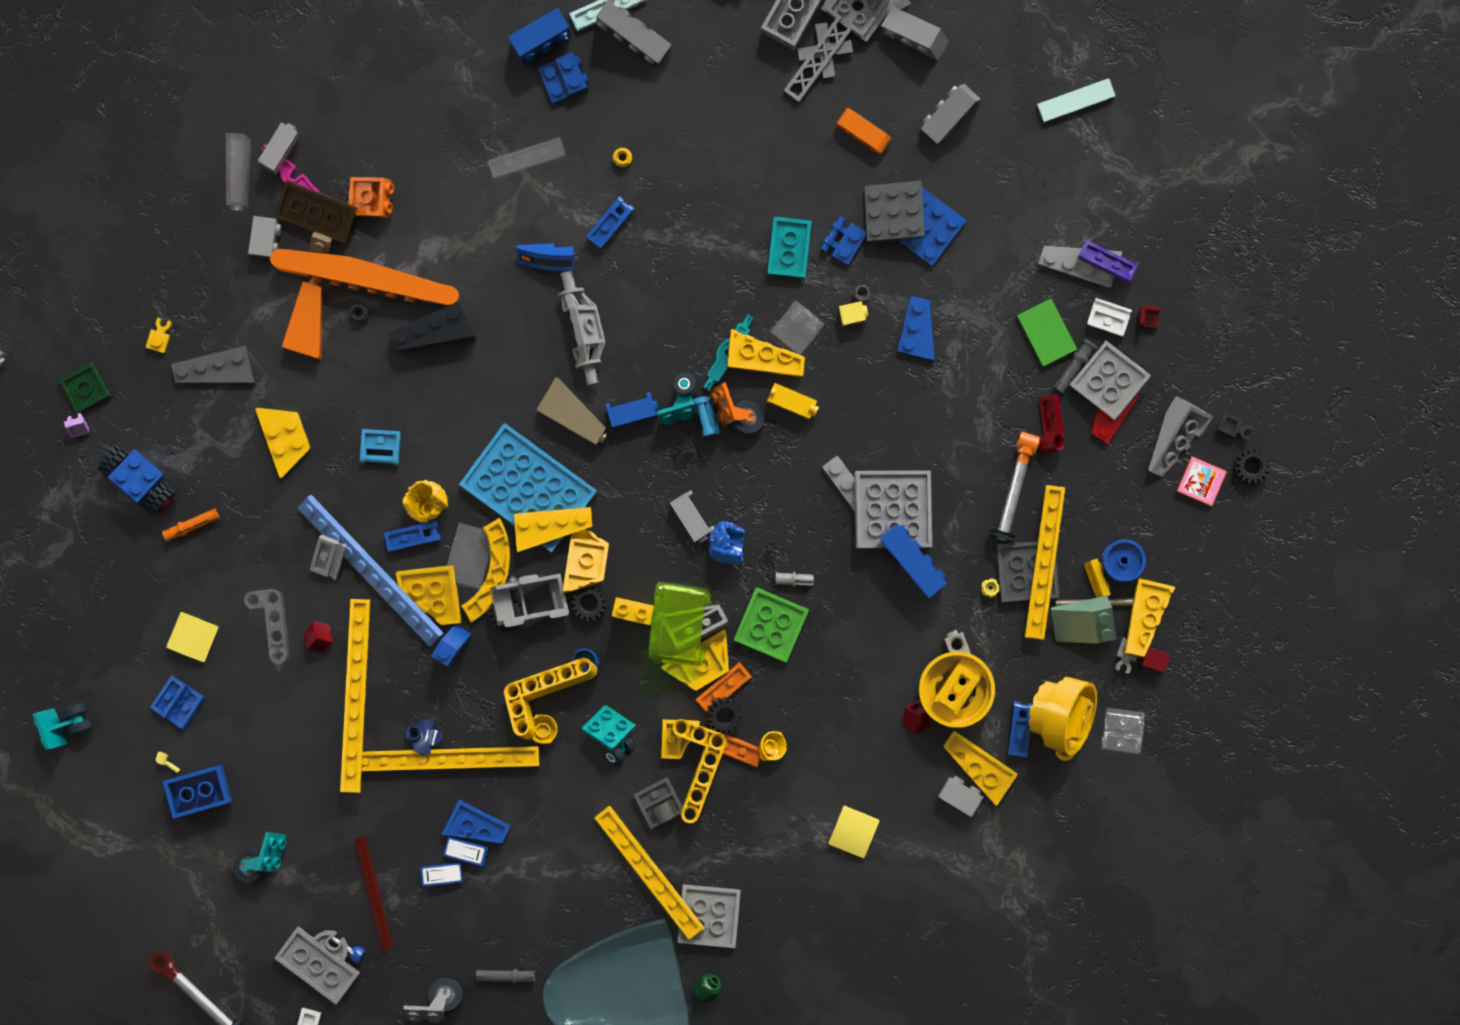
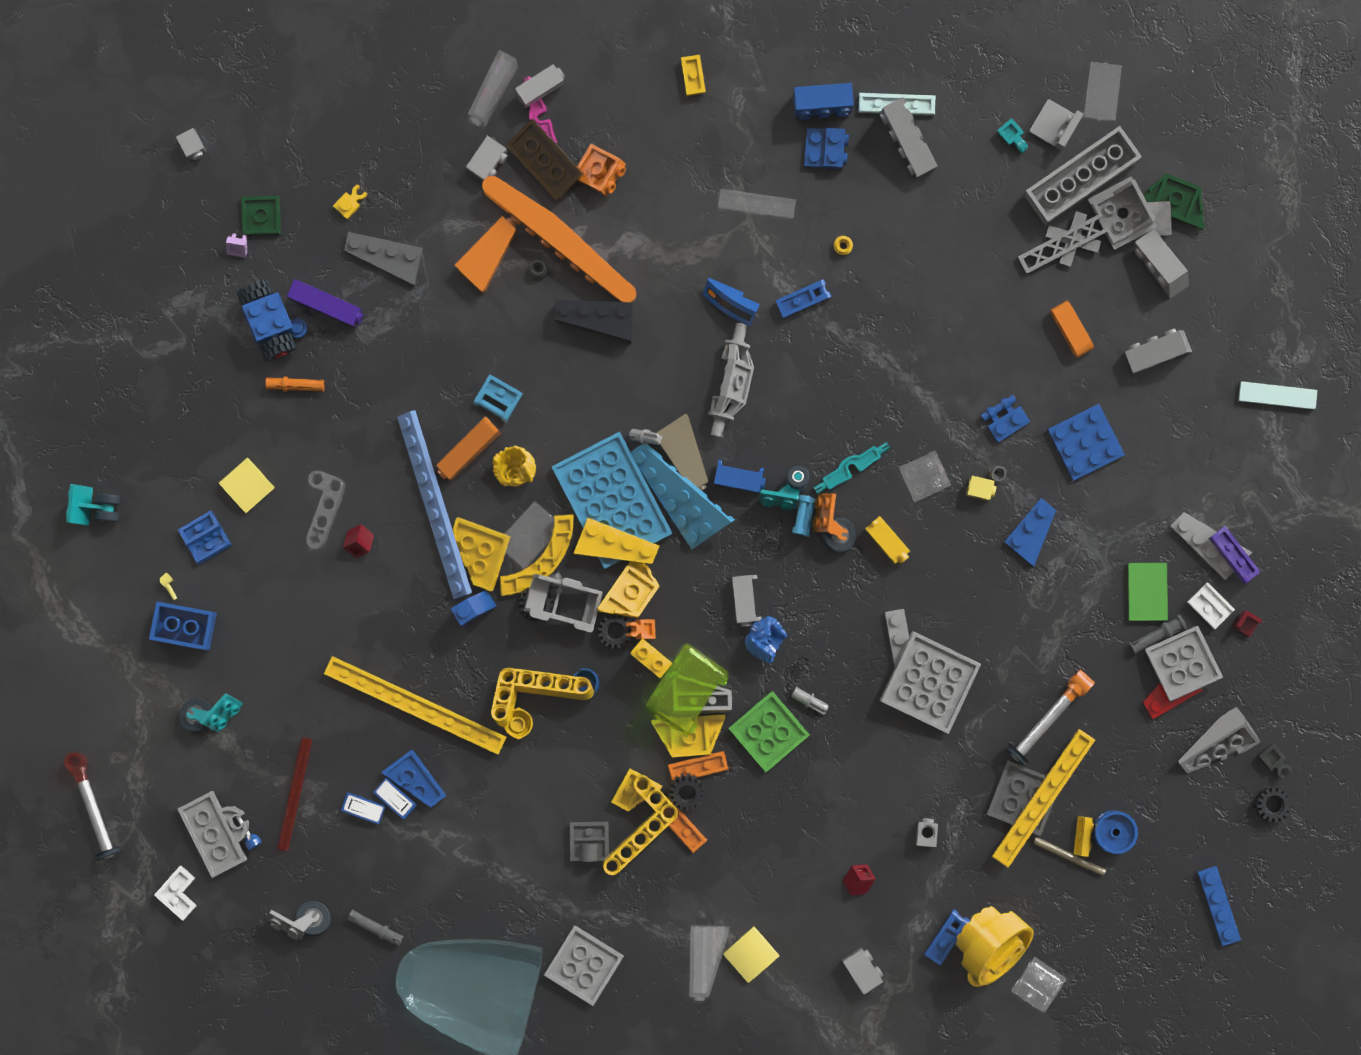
camera: 30 degrees right, 0 degrees up
yellow wing [255,408,311,478] -> none
dark tan plate [309,232,332,254] -> none
light grey plate [310,535,347,580] -> none
yellow plate [340,599,371,793] -> none
blue plate [384,521,441,552] -> none
dark blue plate [405,719,443,755] -> none
teal plate [582,705,635,766] -> none
yellow tile [595,806,705,940] -> none
dark green head [693,974,722,1003] -> none
yellow wing [727,329,805,377] -> none
yellow hat [759,732,787,761] -> none
teal plate [767,217,812,278] -> none
dark grey plate [865,181,925,243] -> none
blue wedge [878,524,947,598] -> none
yellow piece [919,652,995,727] -> none
yellow wing [943,731,1018,806] -> none
light yellow plate [981,579,1000,598] -> none
dark red plate [1039,395,1064,454] -> none
sand green slope [1051,596,1116,644] -> none
light grey plate [1115,638,1137,674] -> none
yellow wing [1124,579,1175,658] -> none
dark red panel [1140,647,1170,673] -> none
tile [1176,456,1227,507] -> none
none -> dark purple slope [287,279,363,328]
none -> blue plate [290,319,307,338]
none -> orange slope [436,416,501,480]
none -> orange plate [626,619,656,639]
none -> light grey axle [629,429,662,445]
none -> dark azure wing [631,444,735,549]
none -> yellow plate [681,55,706,96]
none -> clear slope [689,925,729,1001]
none -> blue plate [1197,866,1241,946]

